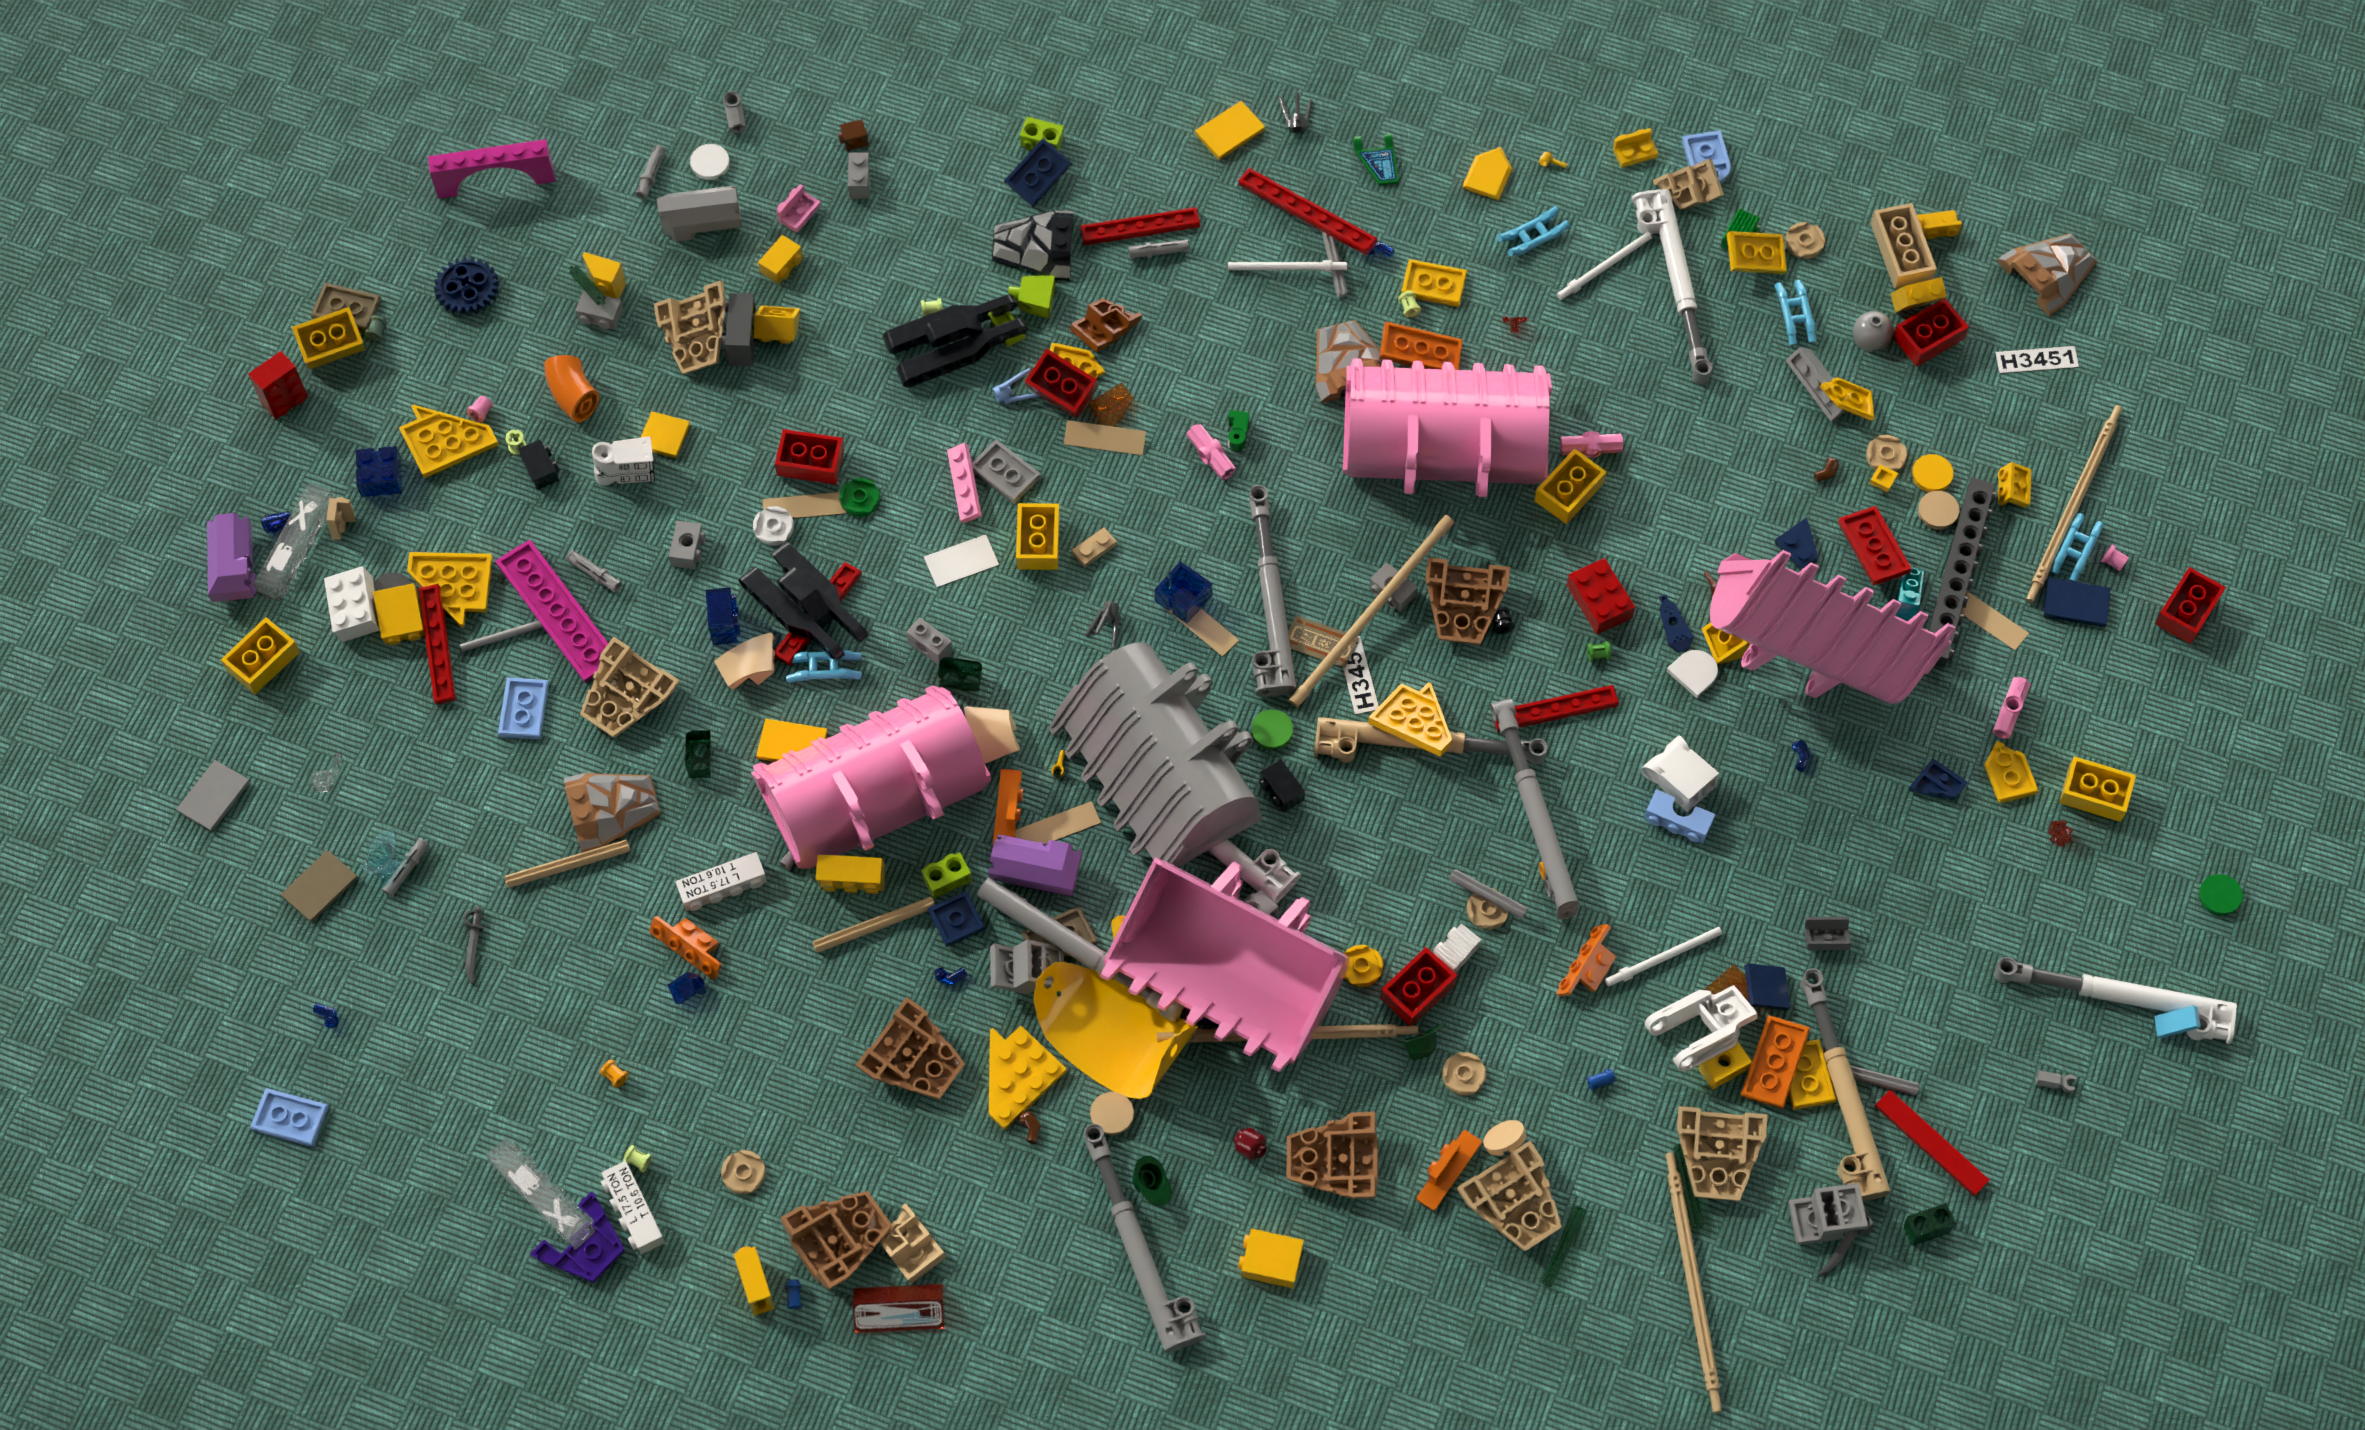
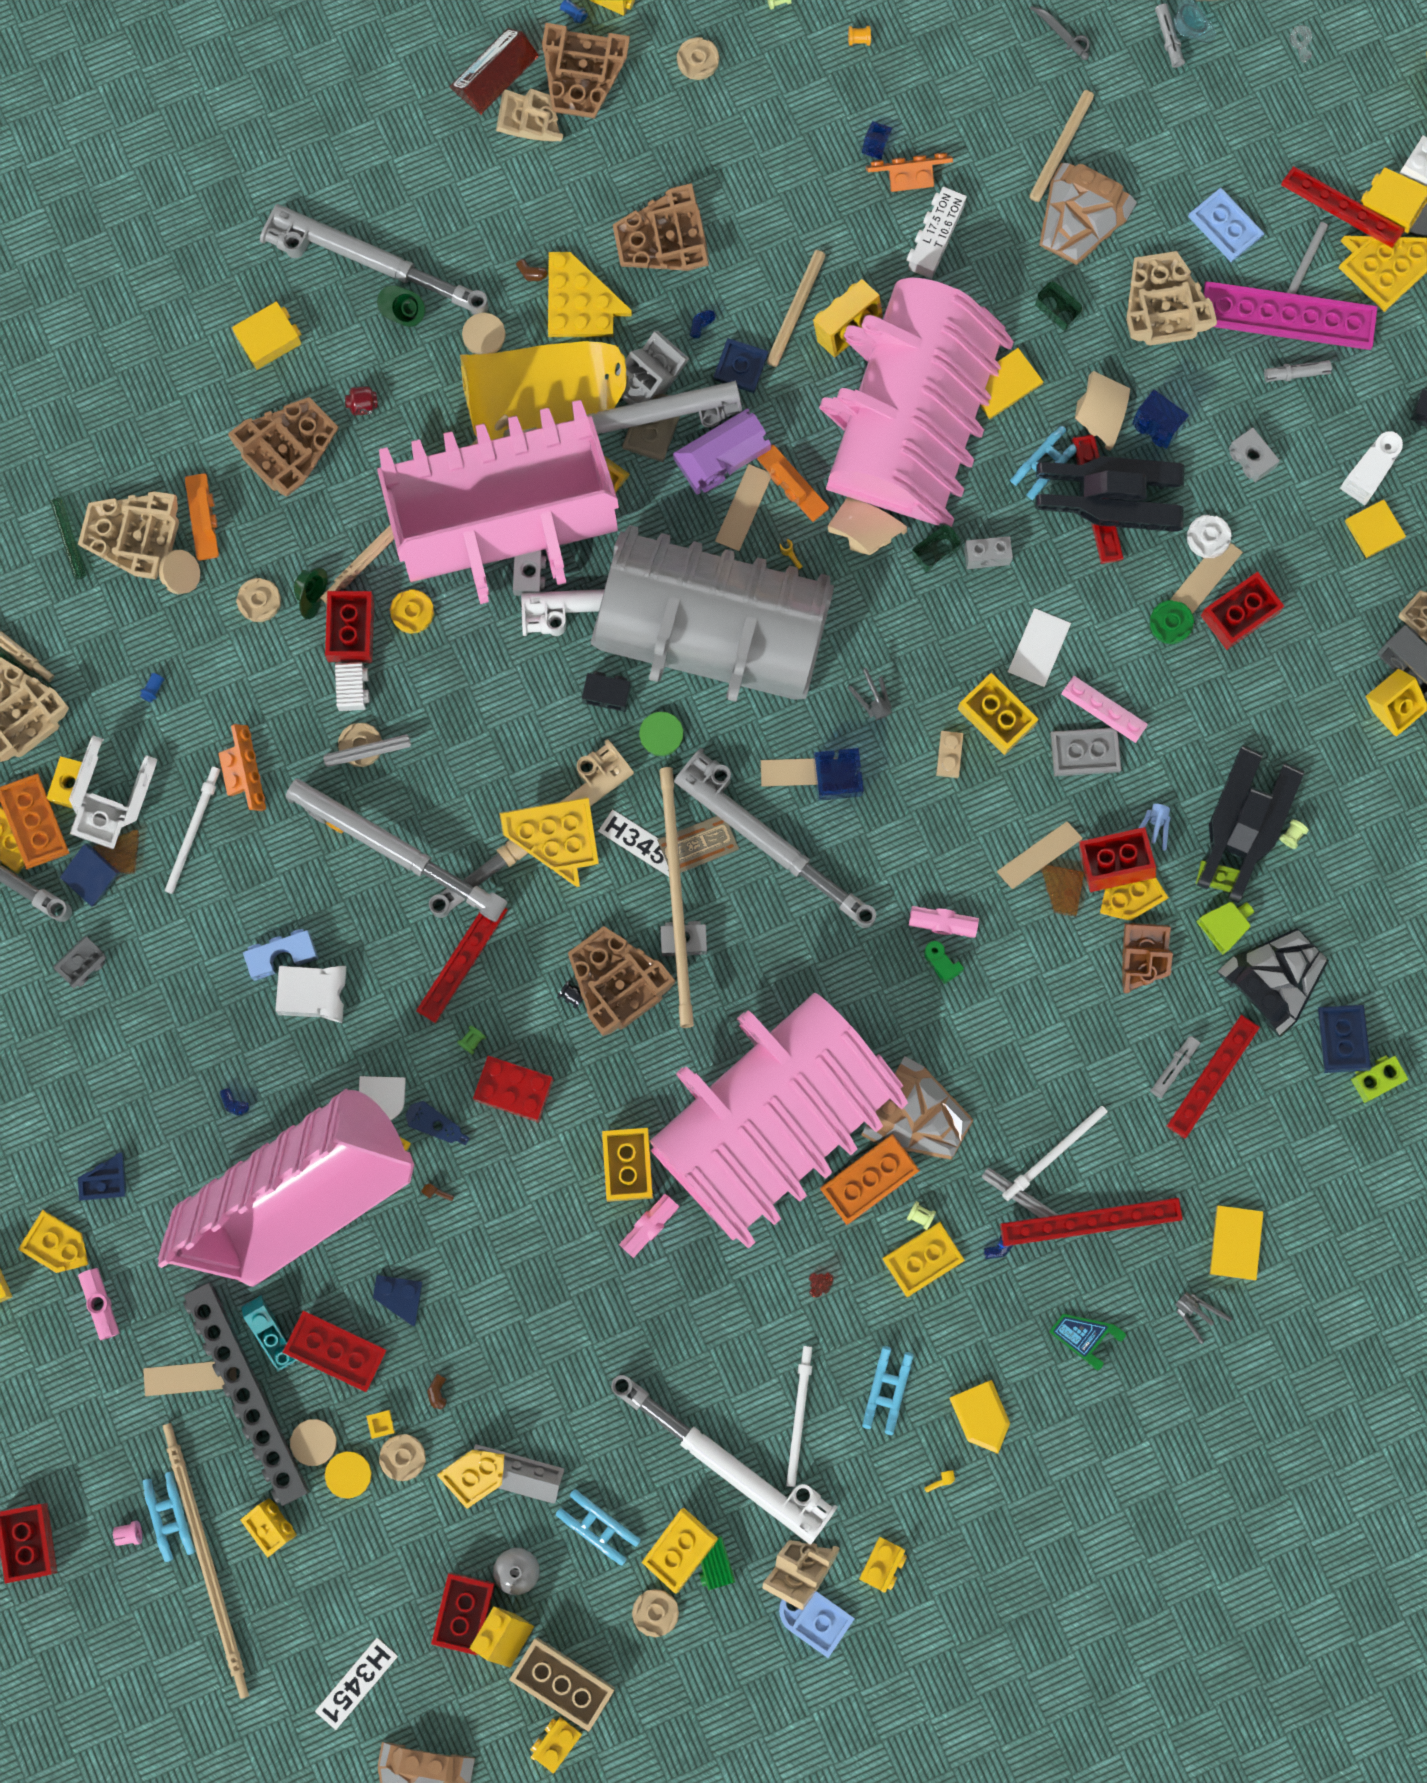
camera: 135 degrees right, 15 degrees up
lime brick [921,852,972,899] -> none
dark blue tile [2043,577,2110,627] -> none

